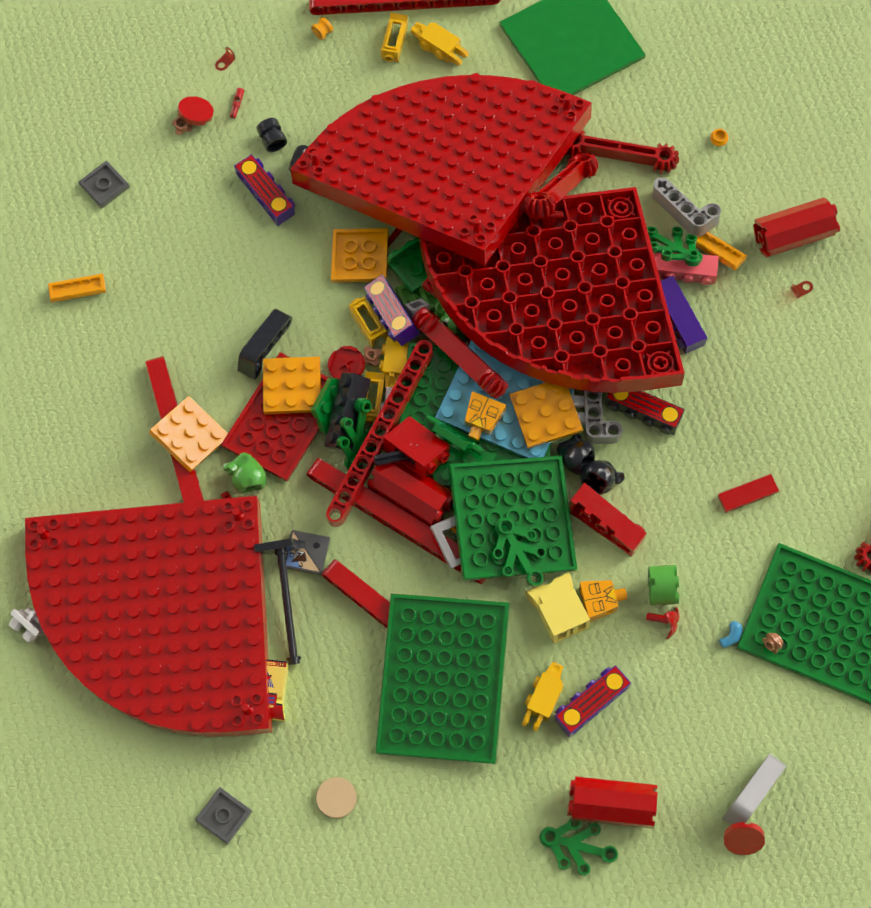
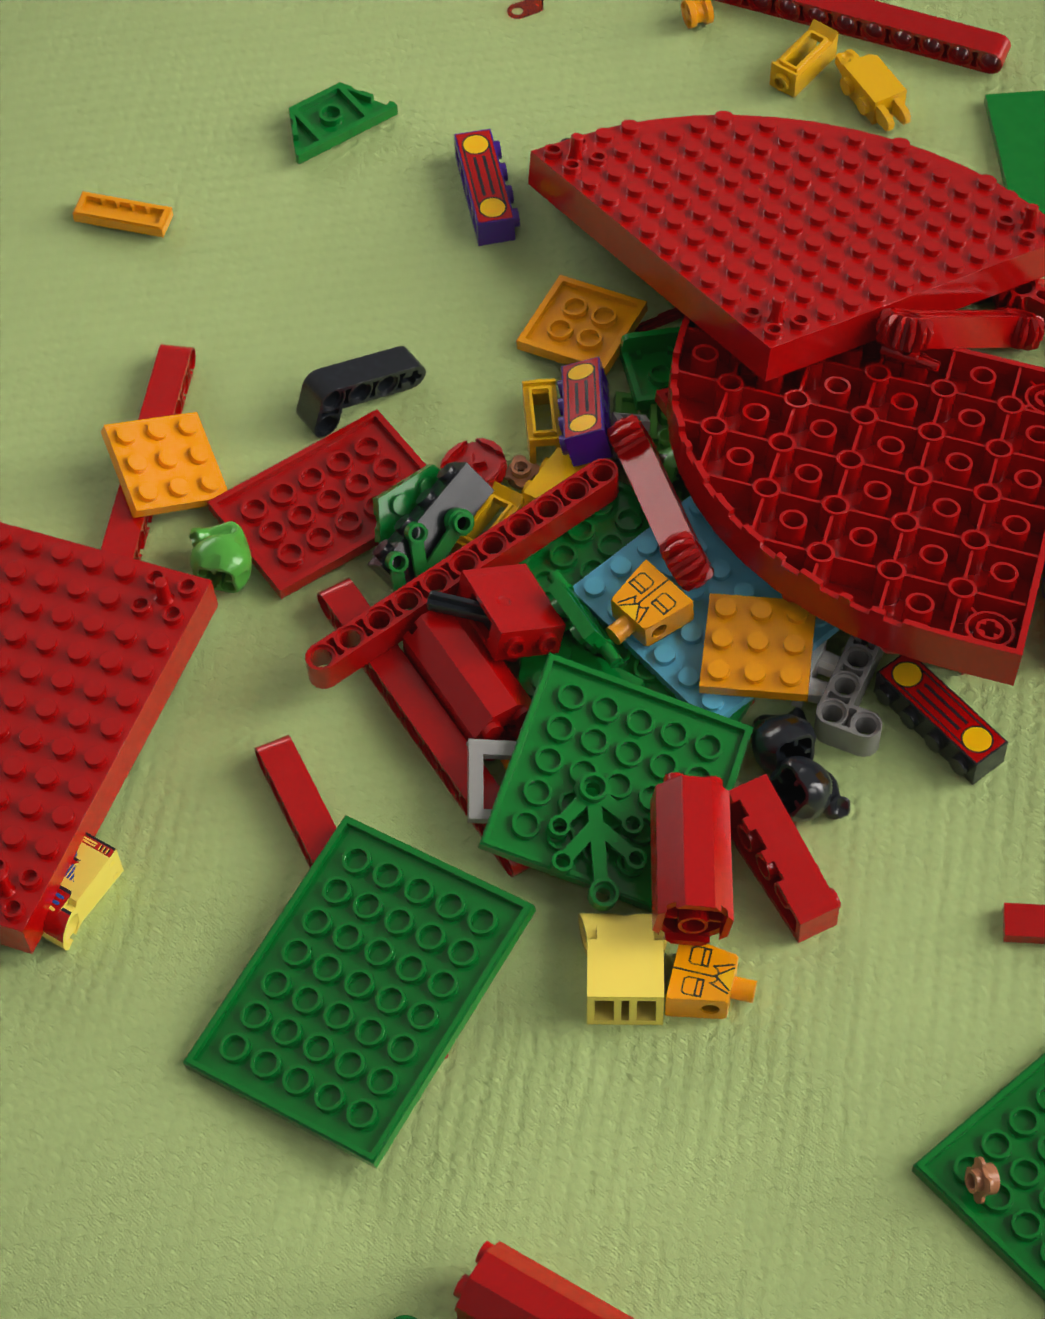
camera: 25 degrees right, 15 degrees down
dark grey tile [78,160,130,209] -> none
nougat plate [172,117,192,135] -> none
red tile [177,96,214,126] -> none
red pin [230,88,245,119] -> none
black tile [254,538,306,665] -> none
black wheel [256,118,287,152] -> none
light orange plate [263,356,321,414] -> none
tile [286,530,330,576] -> none
tan tile [316,777,357,819] -> none
yellow hinge [521,662,563,732] -> none
brick [554,665,631,738] -> none
red plant [646,607,680,639] -> none
bright green brick [648,565,679,605] -> none
dark azure arm [719,621,743,649] -> none
none -> green wing [289,82,398,164]
none -> red brick [650,772,734,946]

